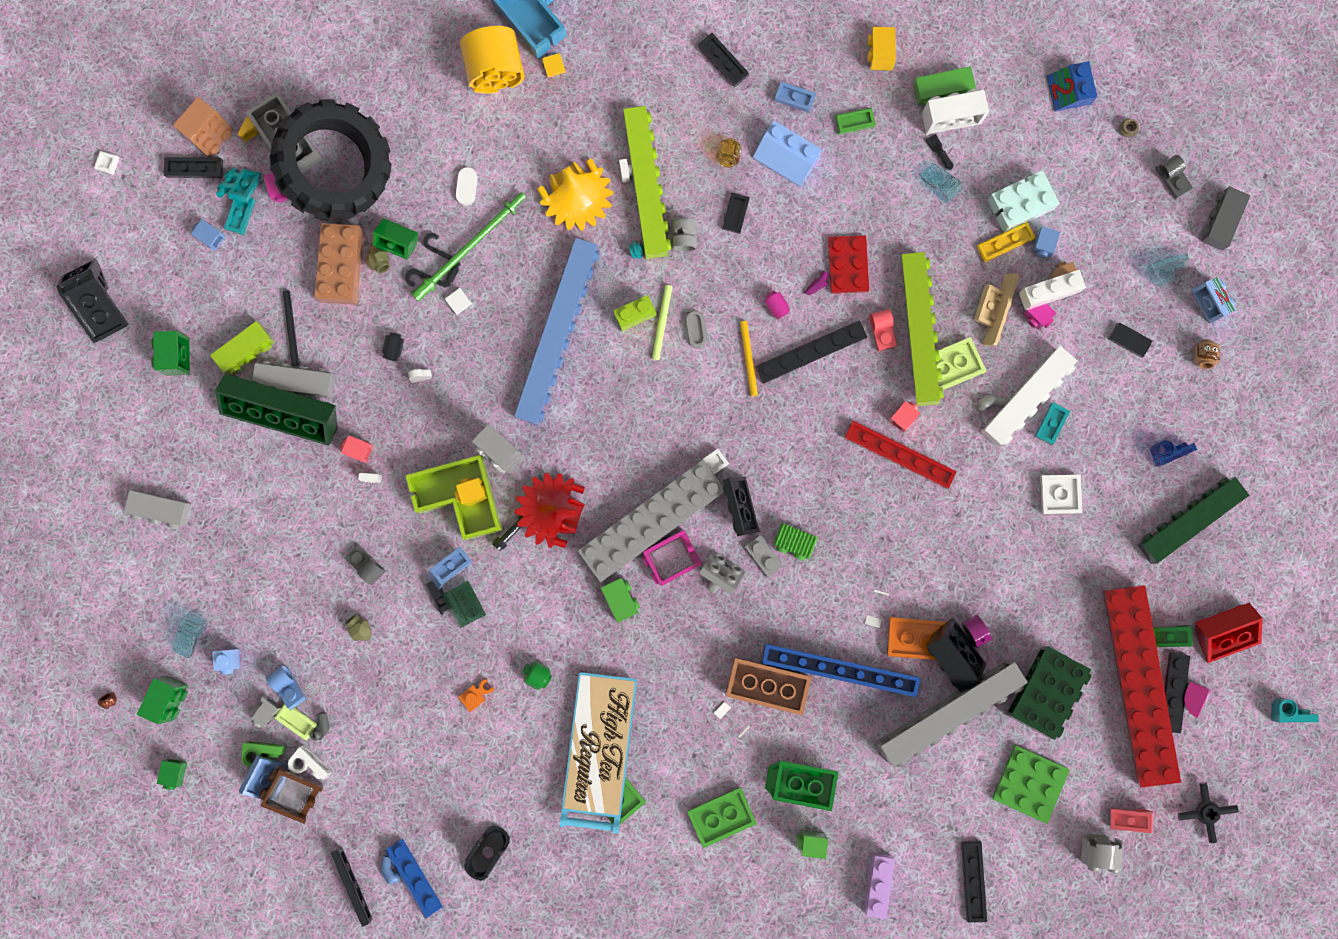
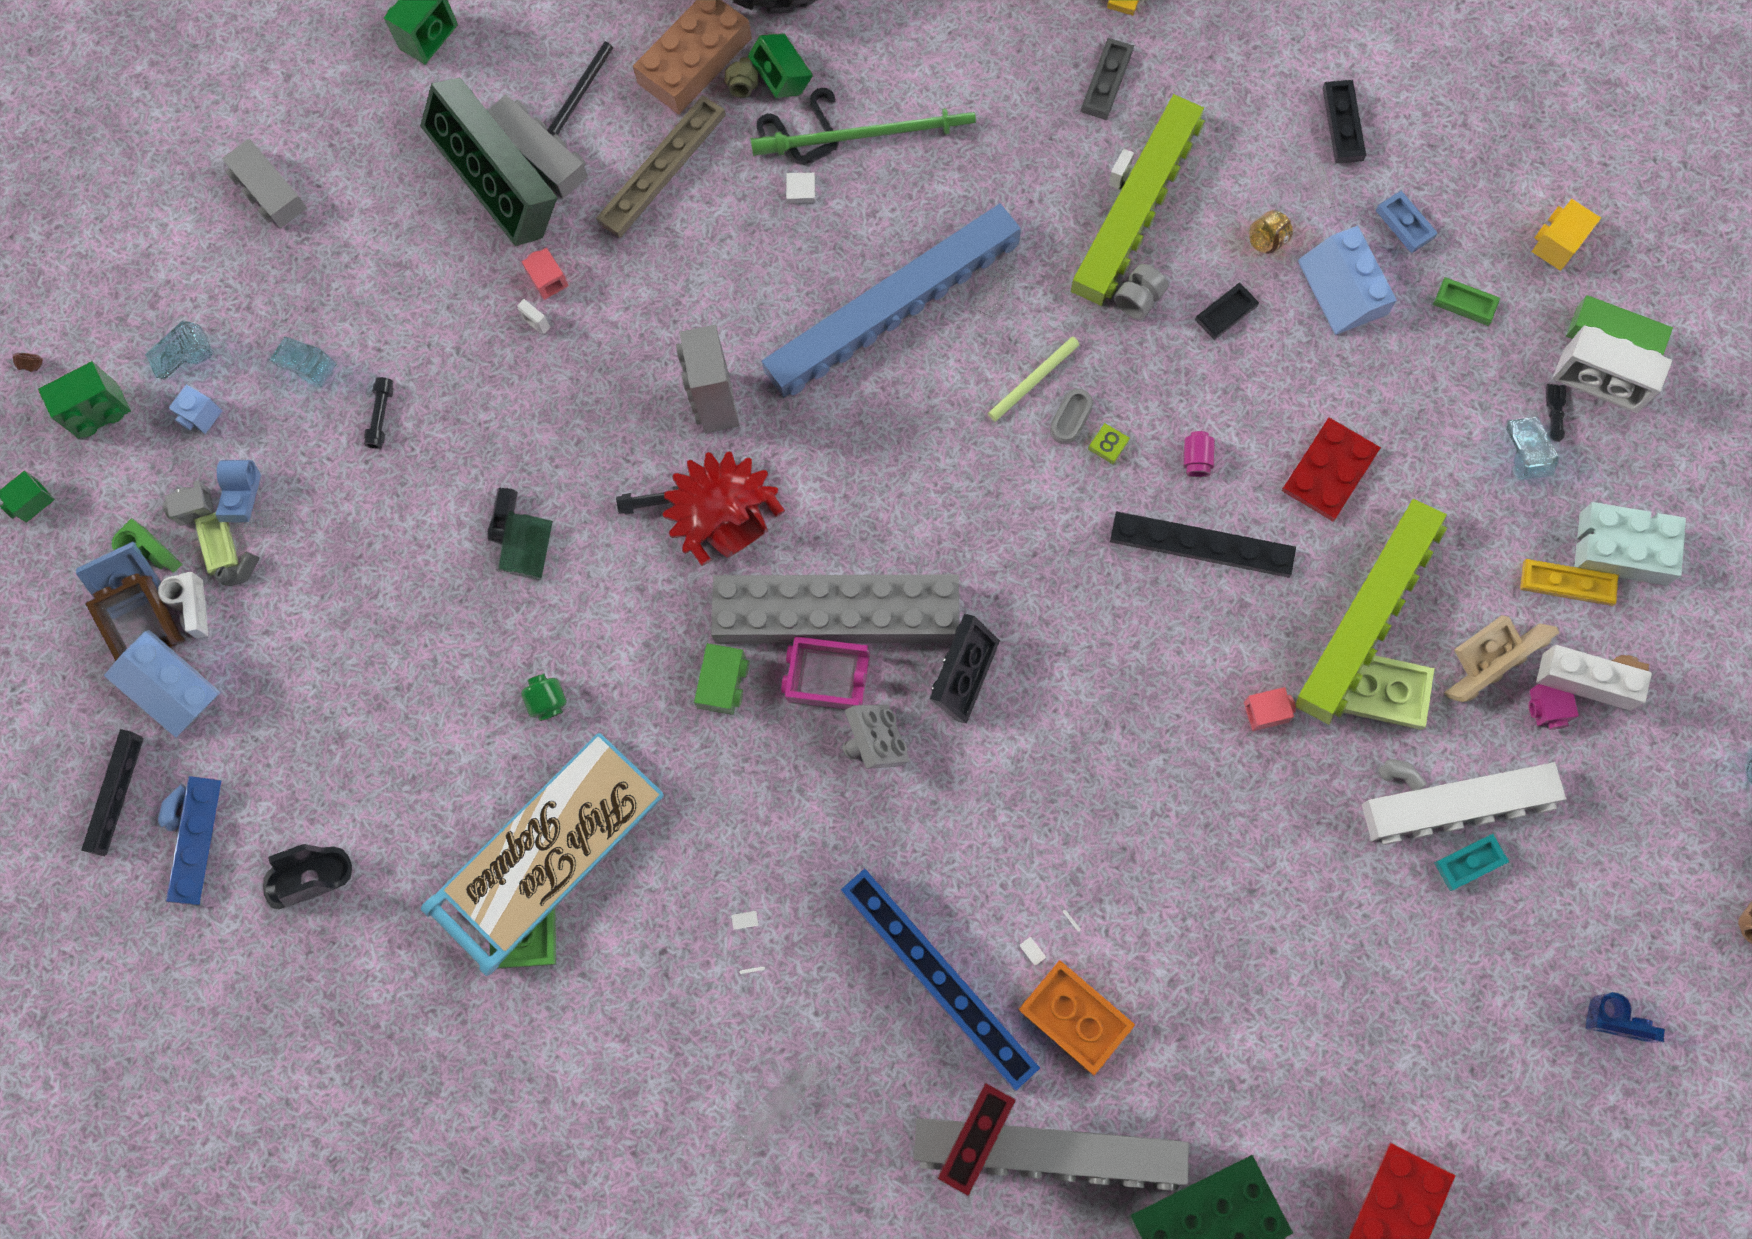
camera: 40 degrees right, 10 degrees down
lime brick [210,321,275,375] -> none
dark grey plate [345,544,386,585] -> none
olive rock [345,614,372,641] -> none
black brick [381,332,404,362] -> none
lime piece [405,455,503,541] -> none
white tile [408,369,432,383] -> none
medium blue panel [427,547,472,589] -> none
yellow brick [455,478,488,507] -> none
white tile [456,167,478,206] -> none
orange plate [458,679,495,712] -> none
yellow piece [537,158,613,231] -> none
lime brick [613,295,656,332] -> none
teal plate [629,240,644,259] -> none
bright green plate [687,786,757,848] -> none
white plate [703,449,729,475] -> none
nougat brick [725,657,812,716] -> none
yellow bar [740,321,758,397] -> none
light grey plate [745,536,783,578] -> none
green slope [765,760,839,811] -> none
bright green brick [773,523,818,561] -> none
bright green brick [796,829,828,859] -> none
magenta bar [803,271,829,295] -> none
red plate [844,421,957,489] -> none
coral plate [868,309,897,352] -> none
black slope [927,618,986,692] -> none
magenta piece [962,615,992,648] -> none
medium blue brick [1031,226,1060,259] -> none
white plate [1040,475,1082,514] -> none
black tile [1108,322,1152,358] -> none
dark green brick [1138,477,1250,564] -> none
none -> light blue slope [104,630,221,738]
none -> clear light blue plate [269,336,337,389]
none -> black bar [364,377,394,449]
none -> dark tan plate [596,95,726,238]
none -> dark red brick [937,1083,1016,1196]
none -> dark grey tile [1081,38,1134,120]
none -> lime tile [1088,423,1130,465]

